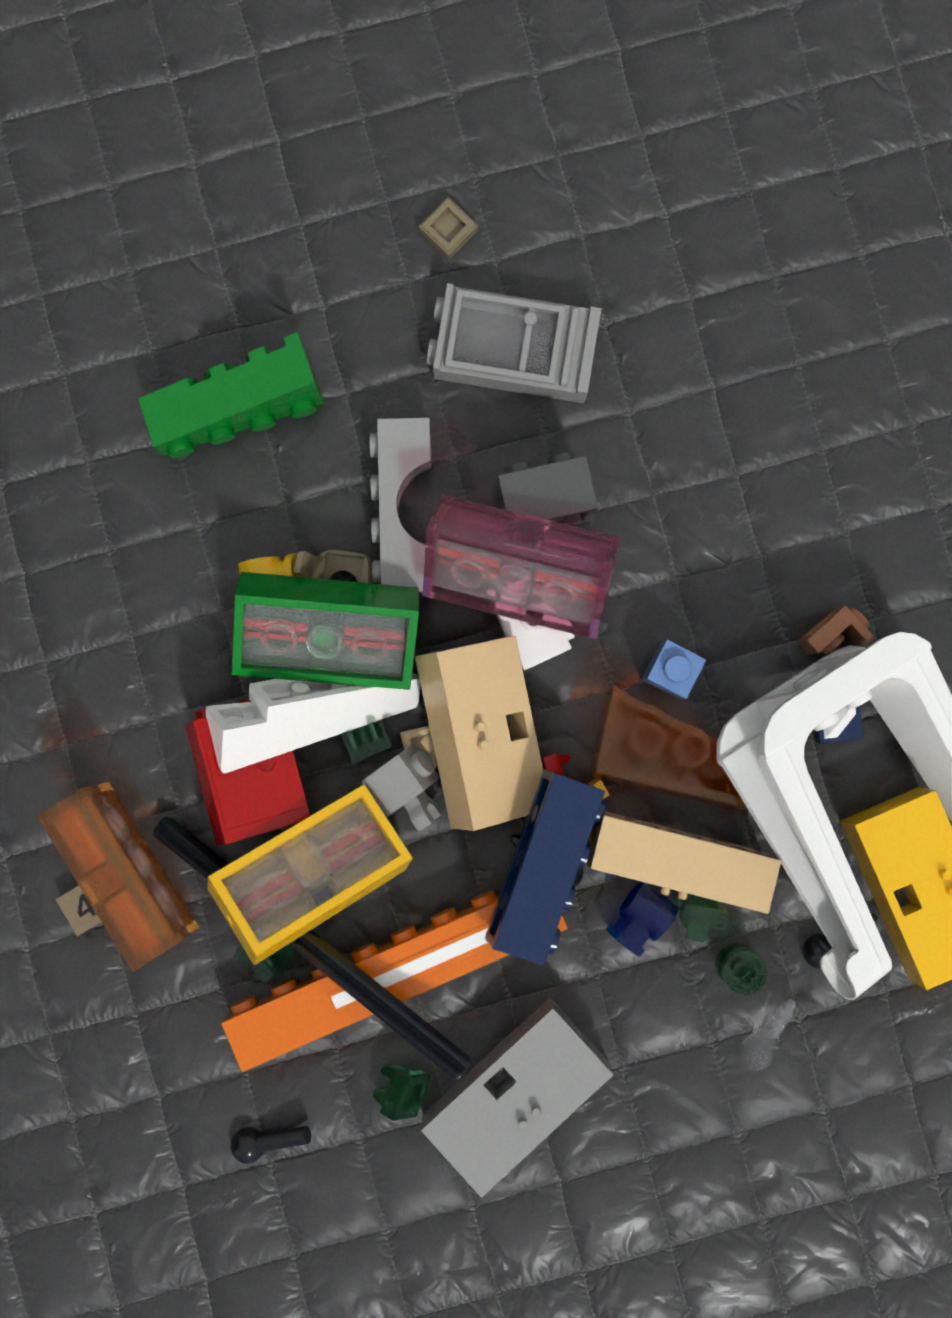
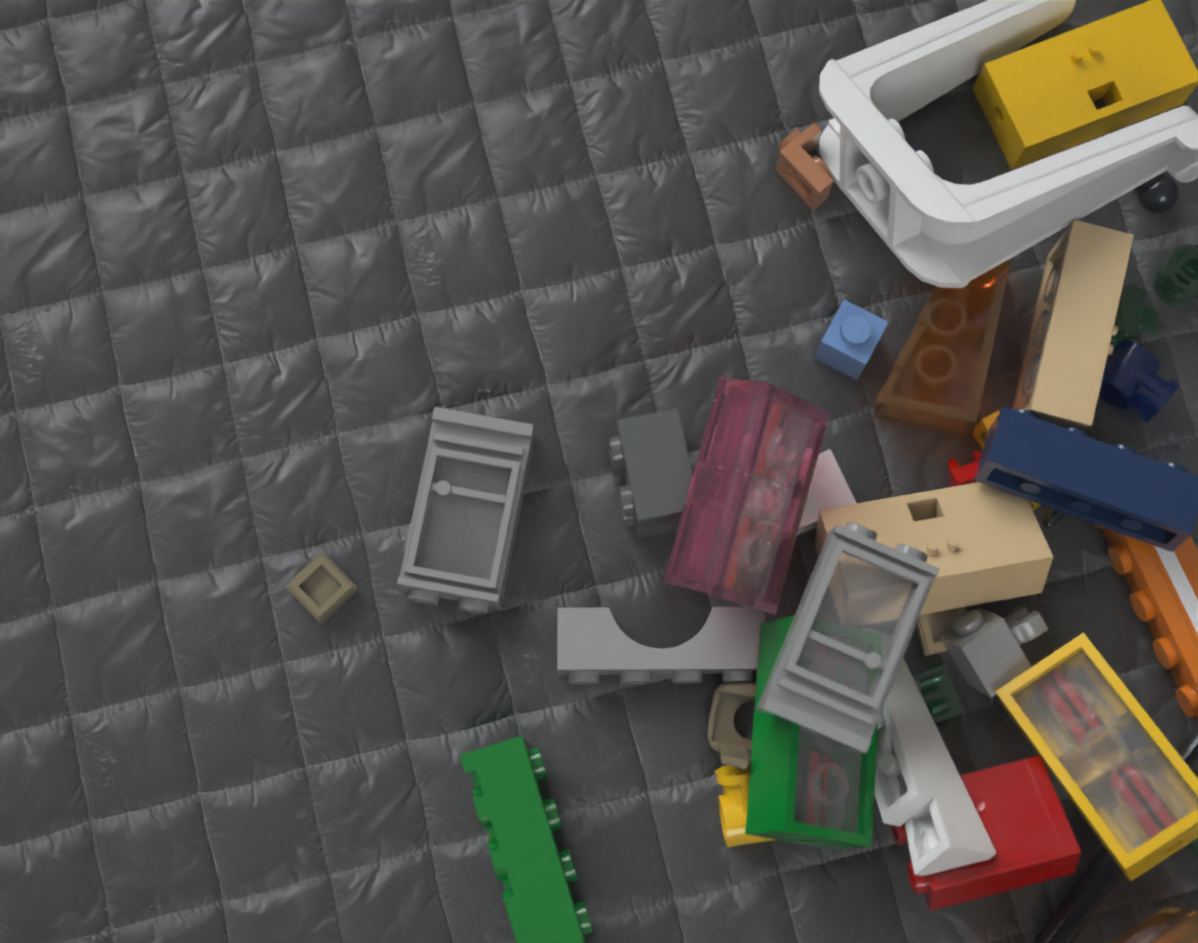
camera: 85 degrees left, 10 degrees down
none -> light grey door [756,522,940,754]

